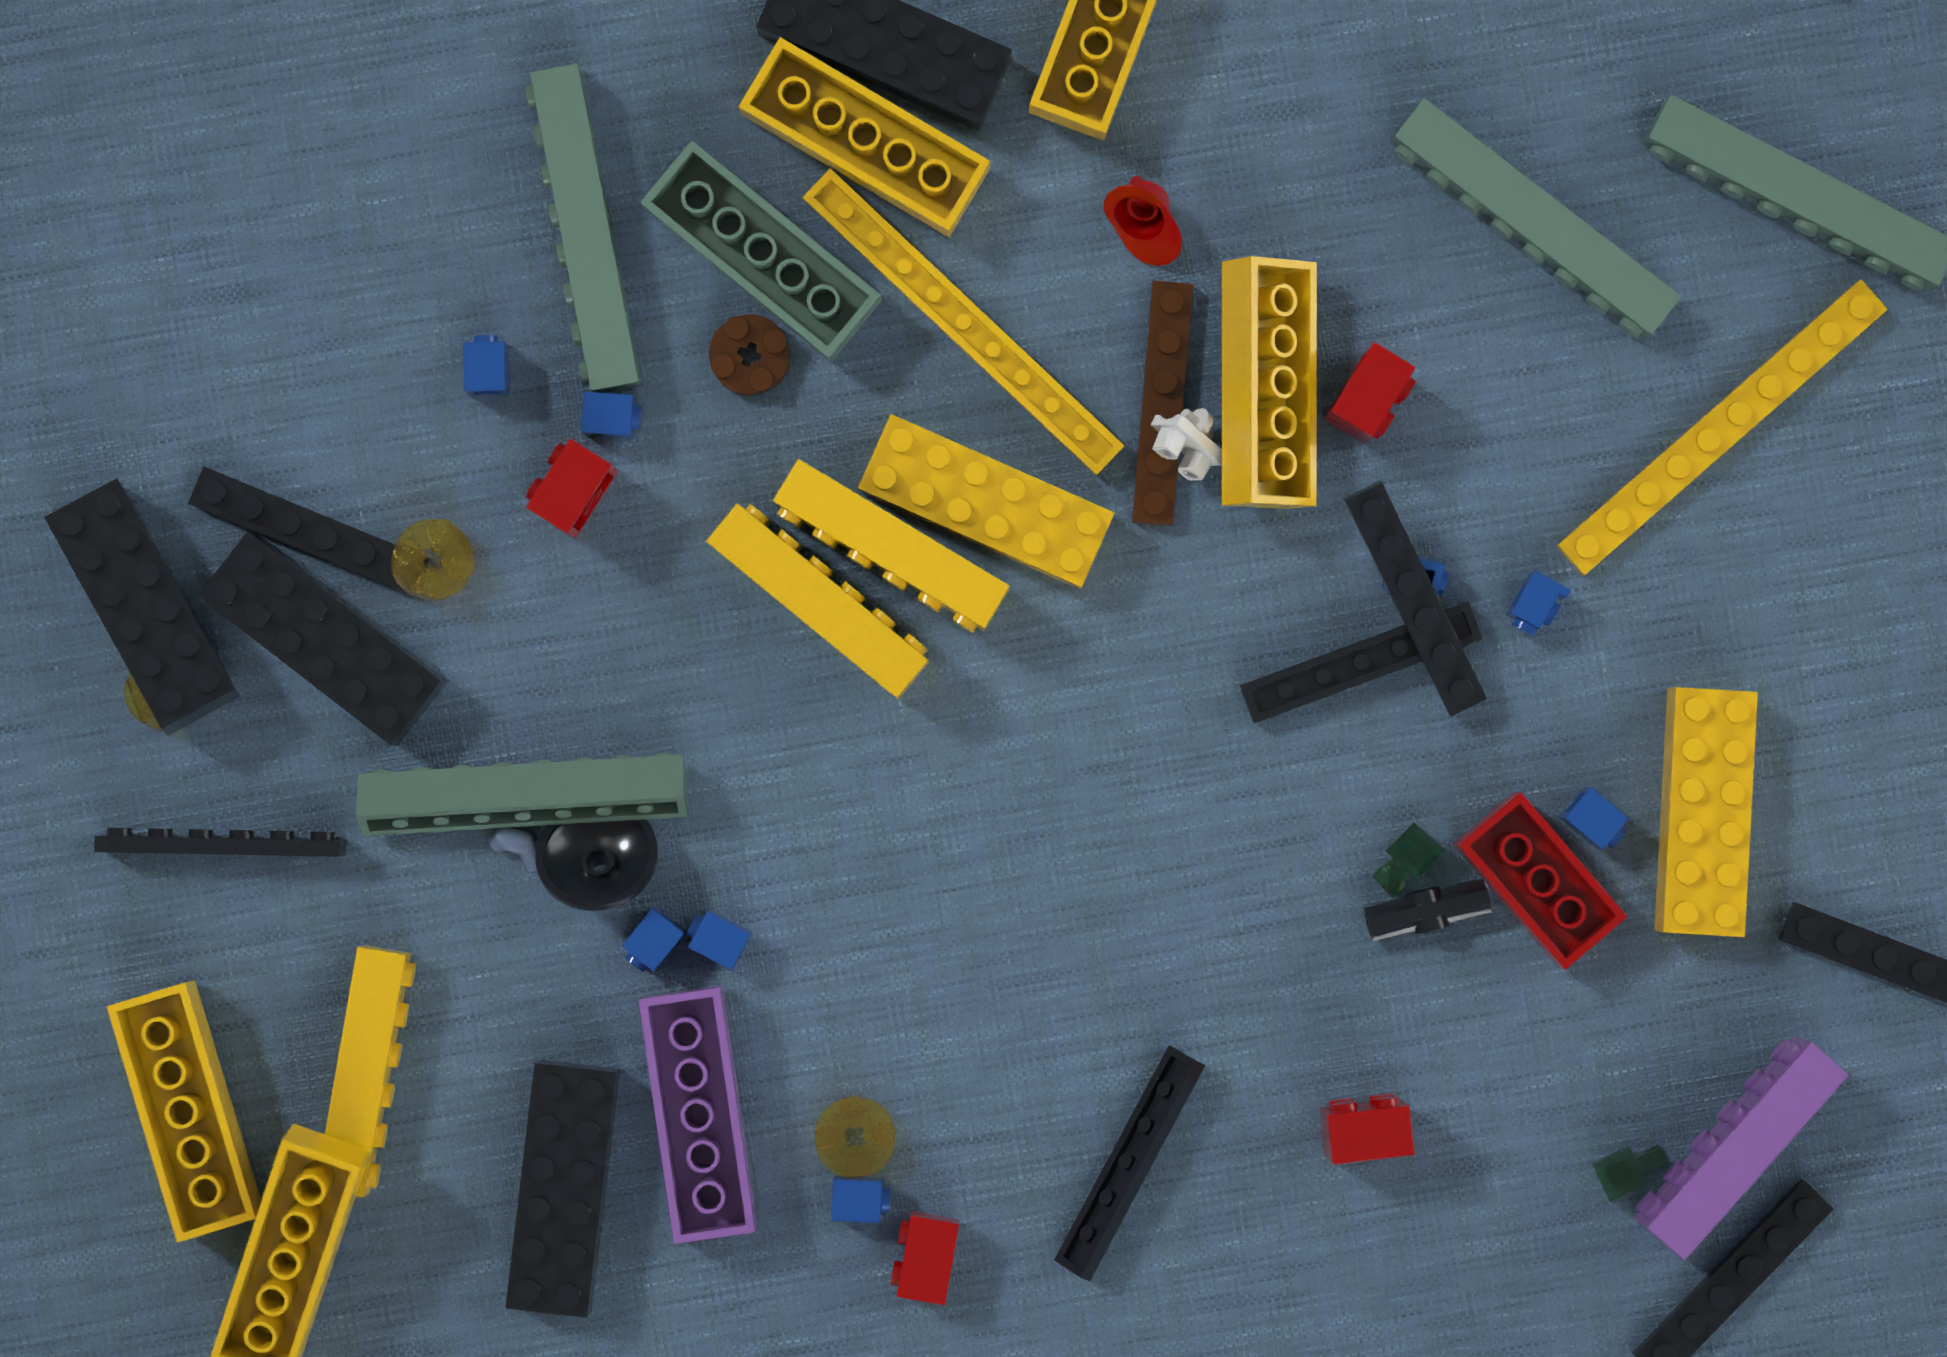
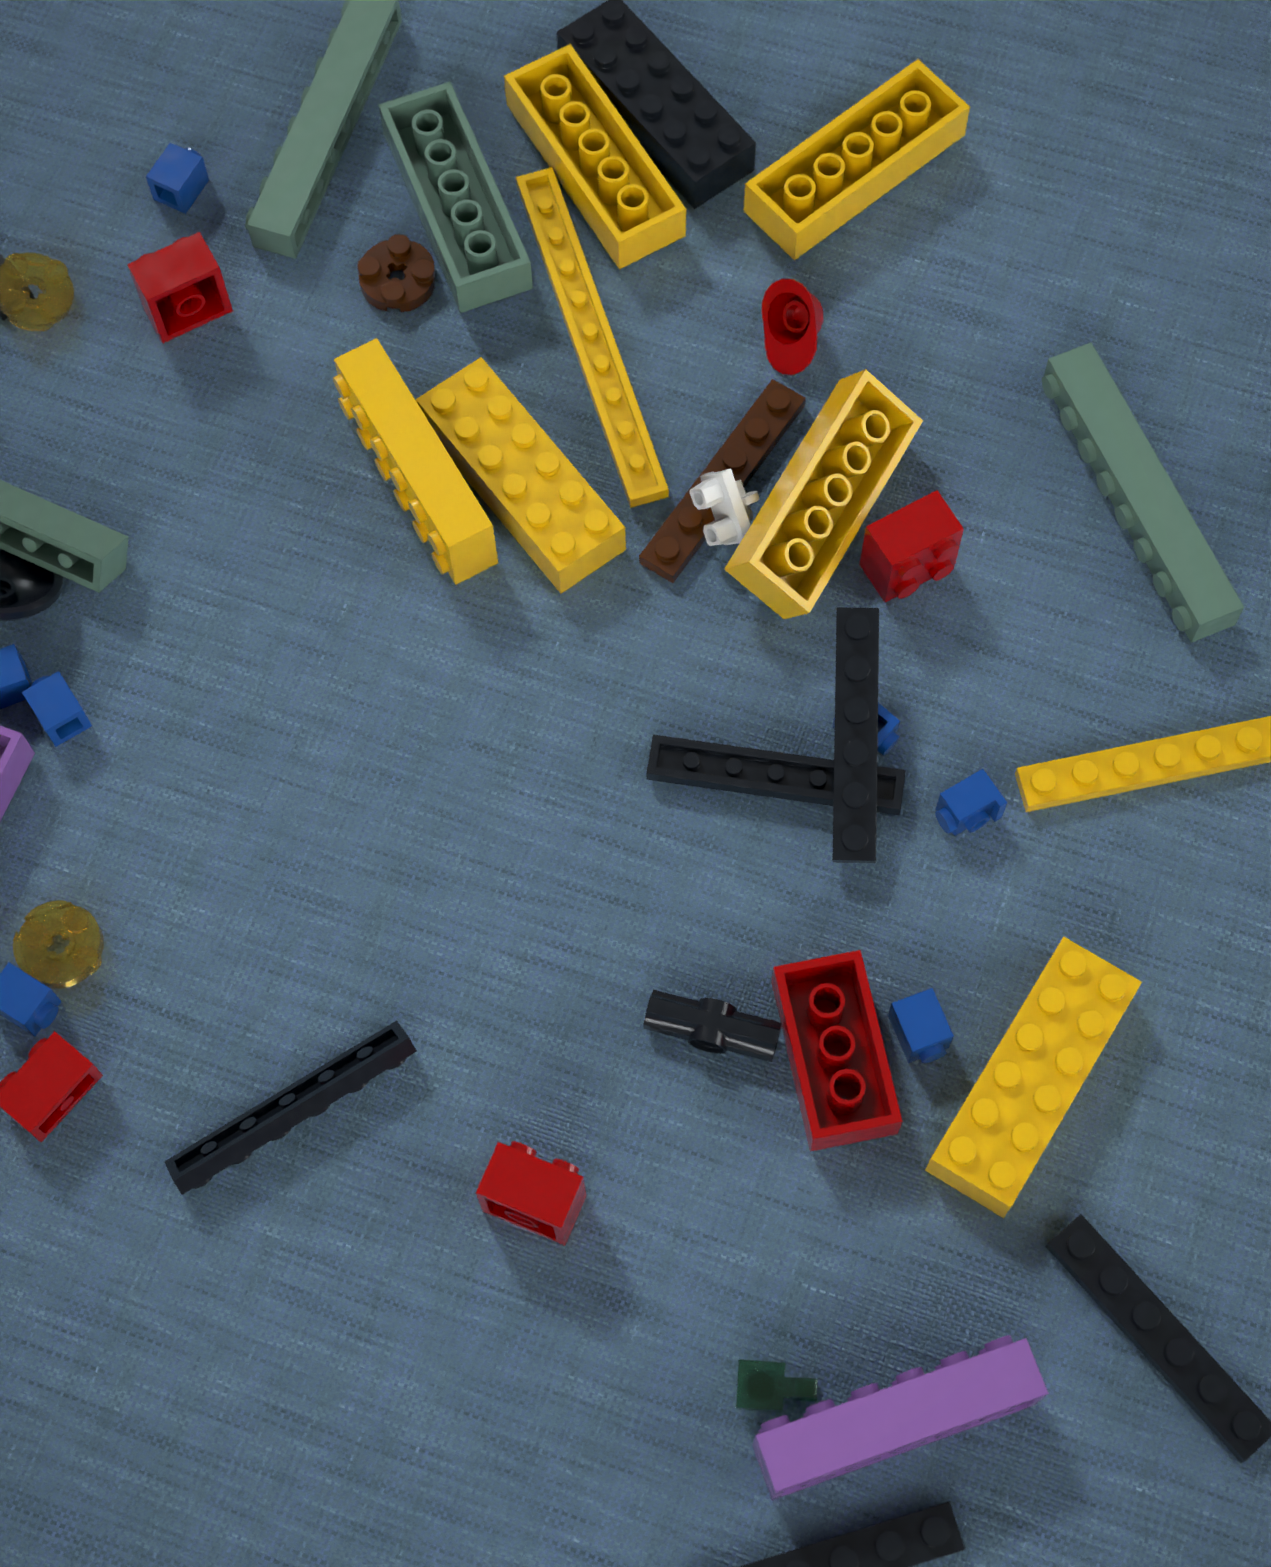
camera: 30 degrees right, 20 degrees down
blue brick [581,392,643,439] -> none
yellow brick [706,503,929,700] -> none
clear green plate [1372,822,1444,898] -> none

